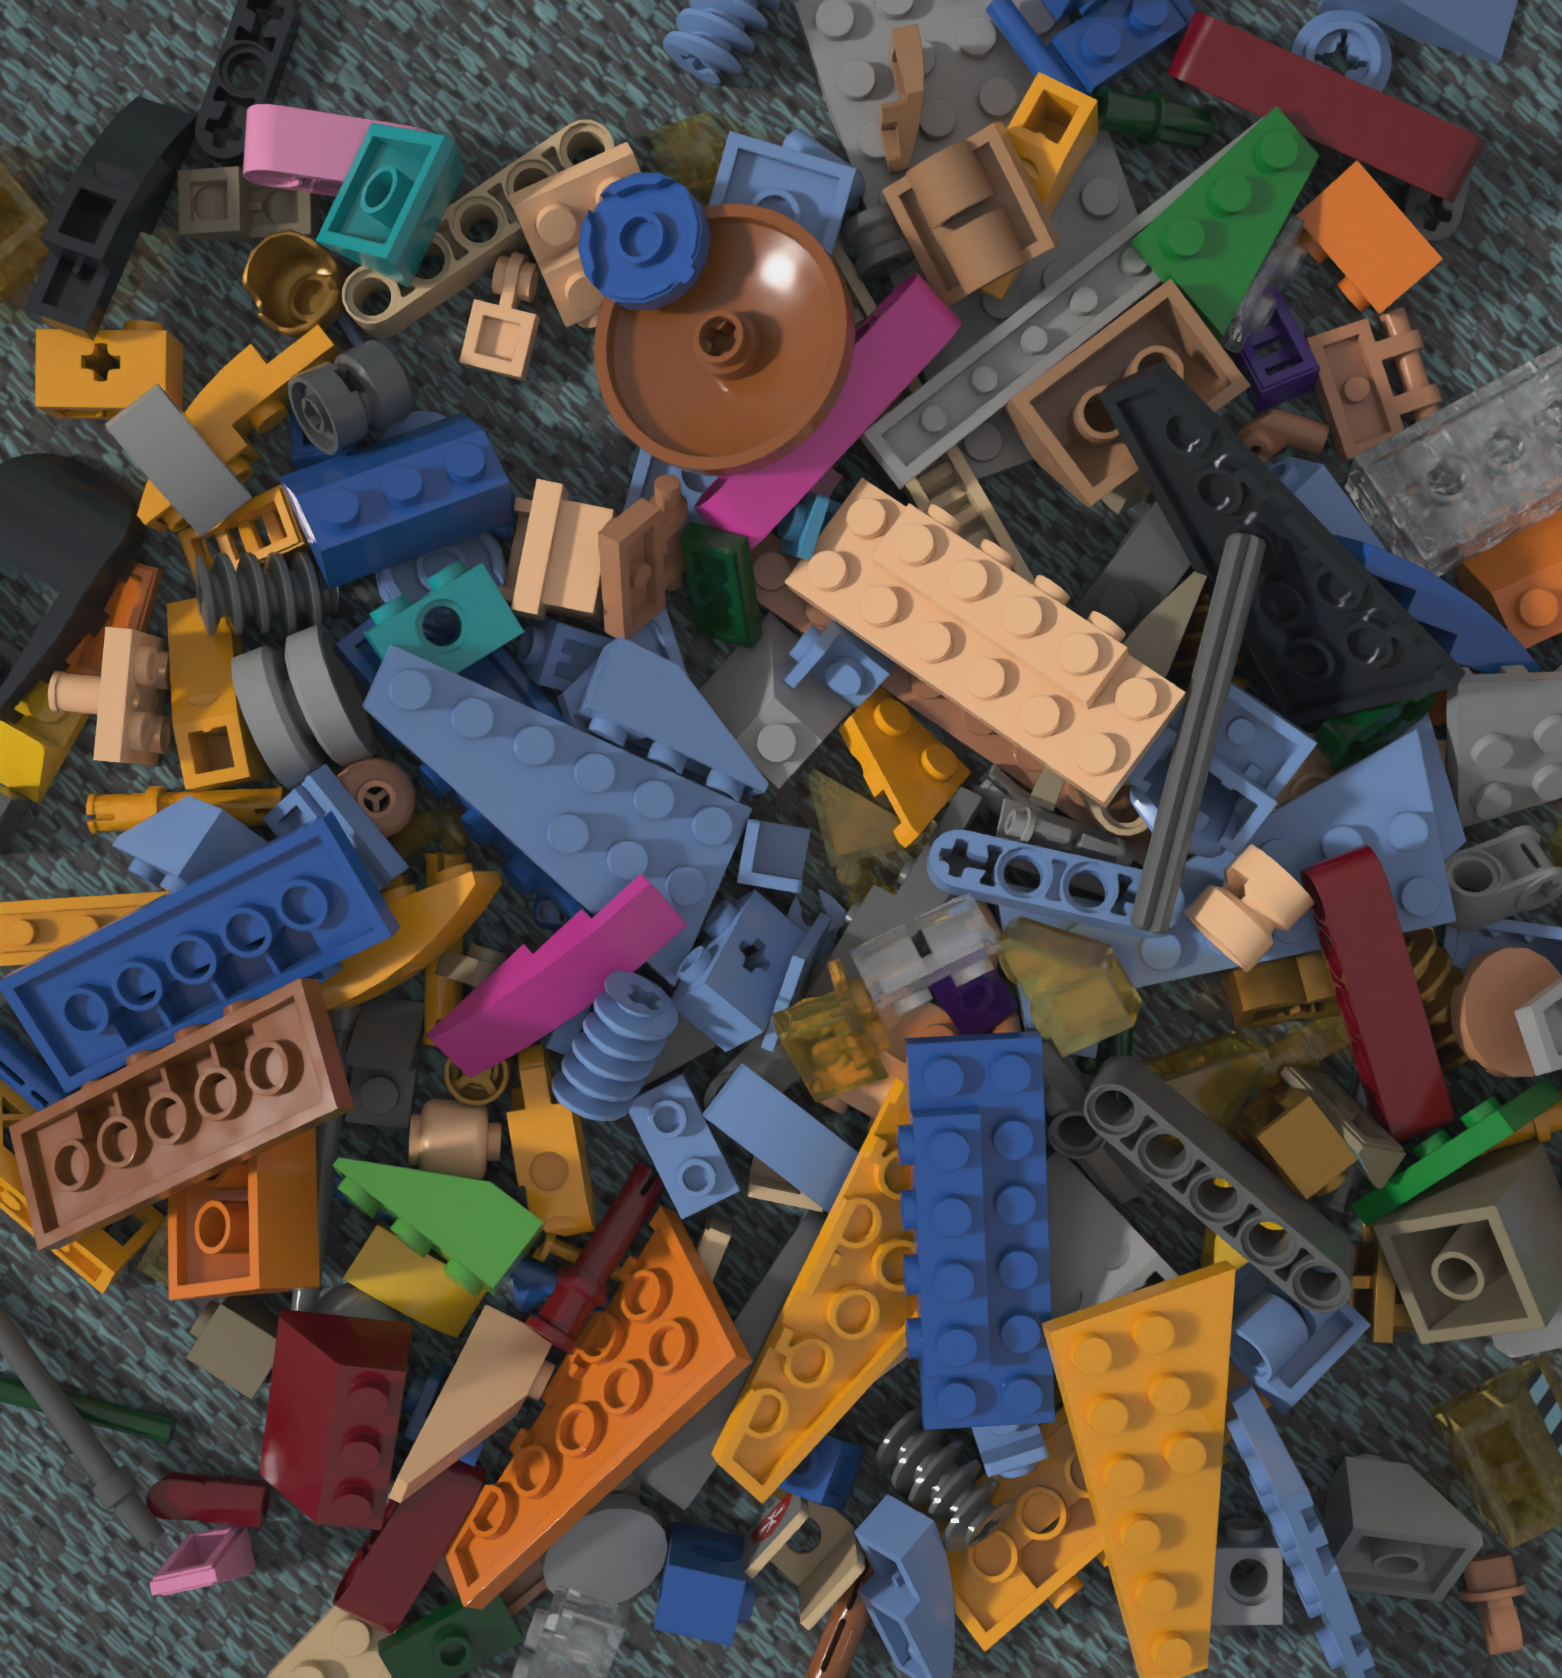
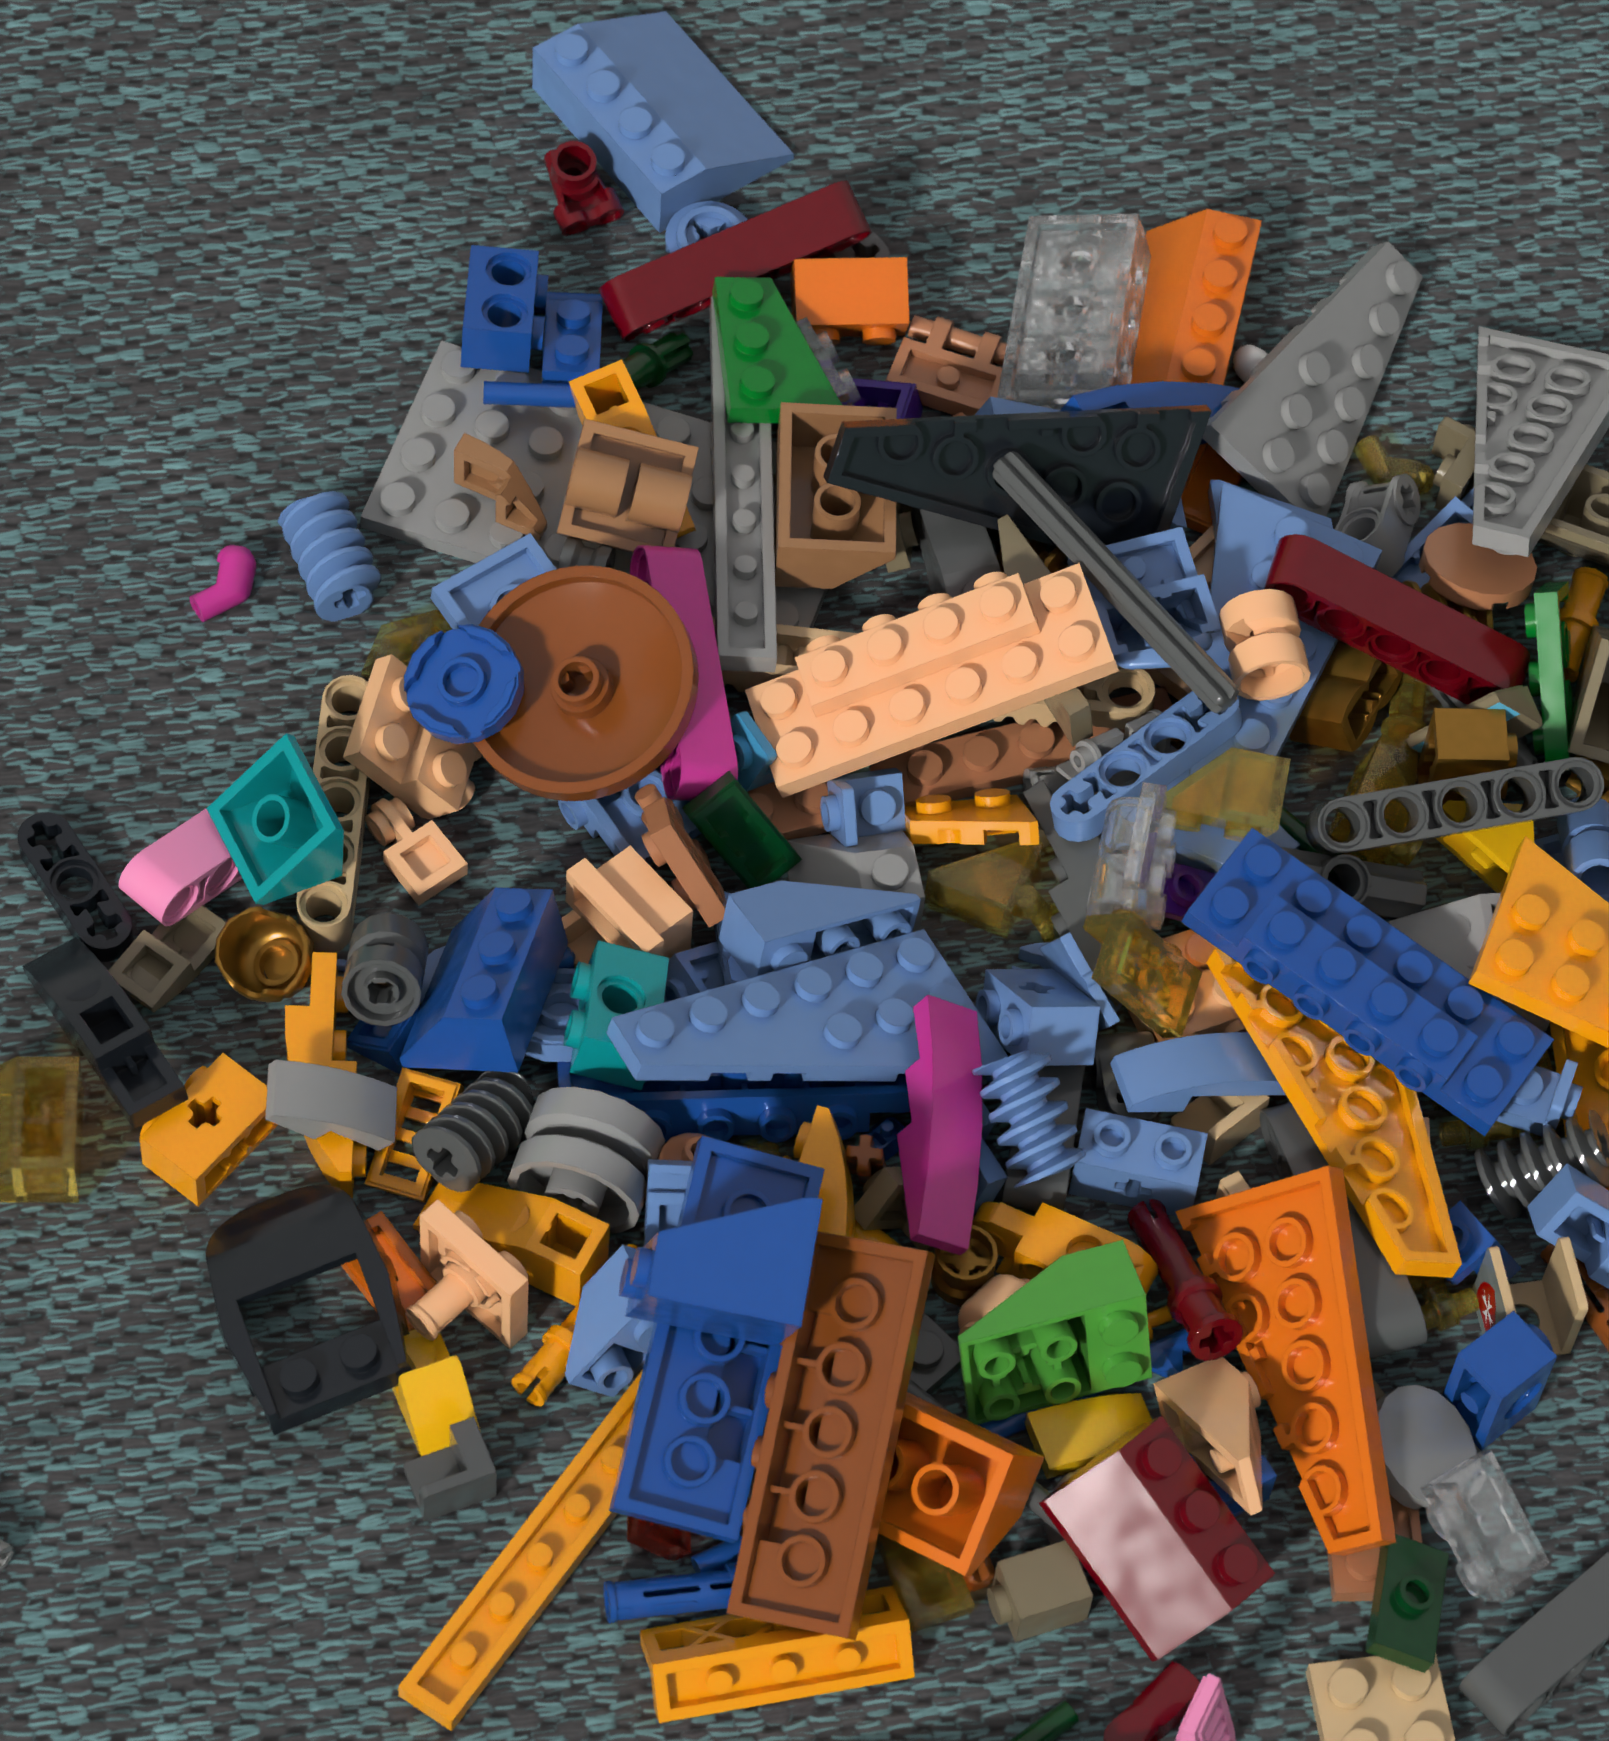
camera: 55 degrees left, 30 degrees down
dark red beam [333,1460,487,1635] -> none
medium blue panel [737,818,811,894] -> none
dark green beam [1314,692,1435,772] -> none
none -> blue slope [619,1197,823,1347]
none -> dark orange axle [846,1134,886,1187]

